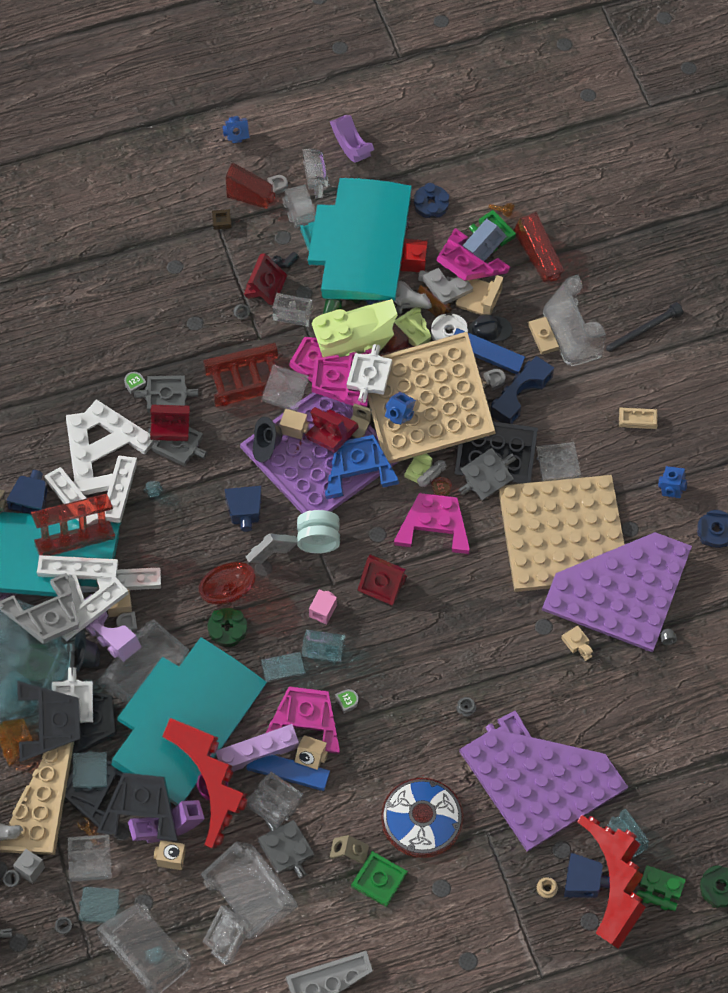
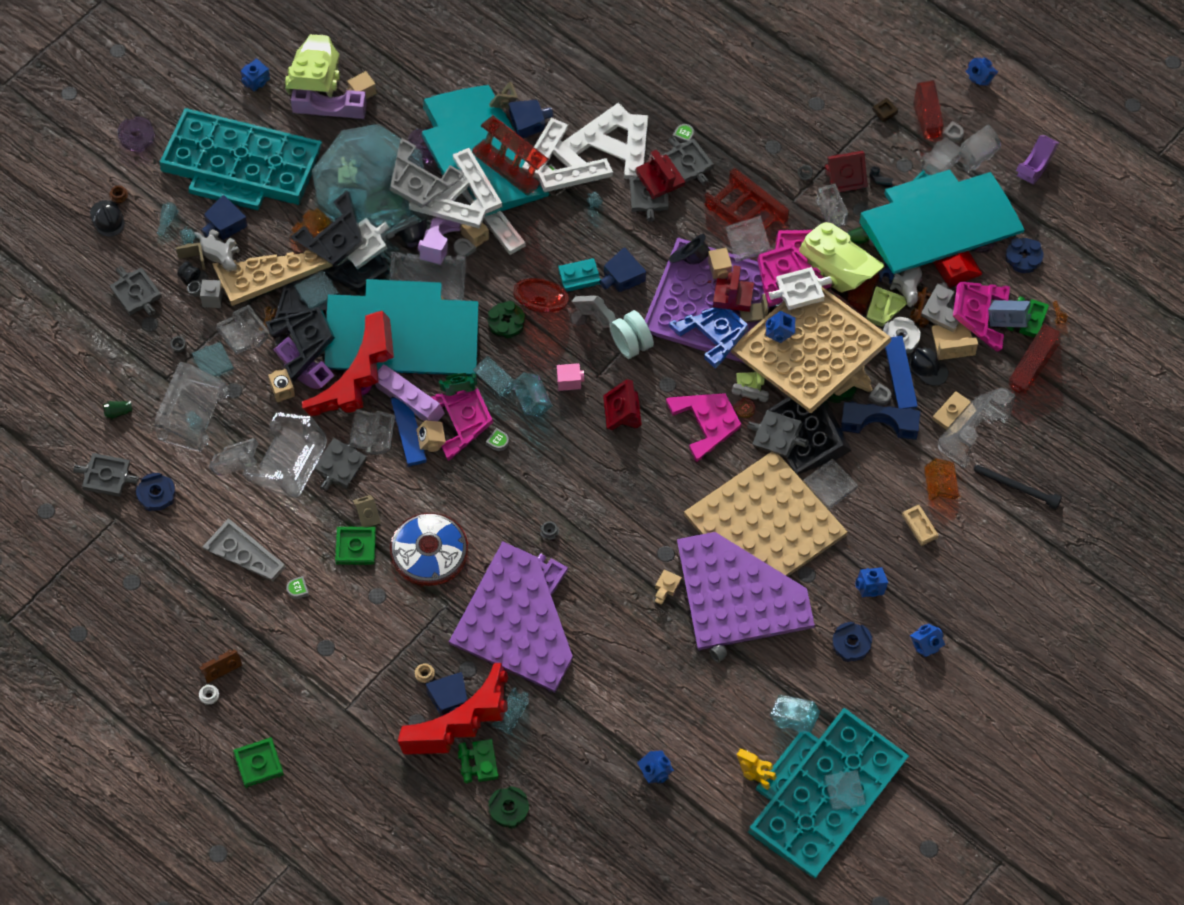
camera: 60 degrees right, 0 degrees up
none -> tile [287,576,309,599]
none -> dark green plate [439,373,478,396]
none -> teal plate [558,258,601,292]
none -> clear orange bracket [924,458,959,501]

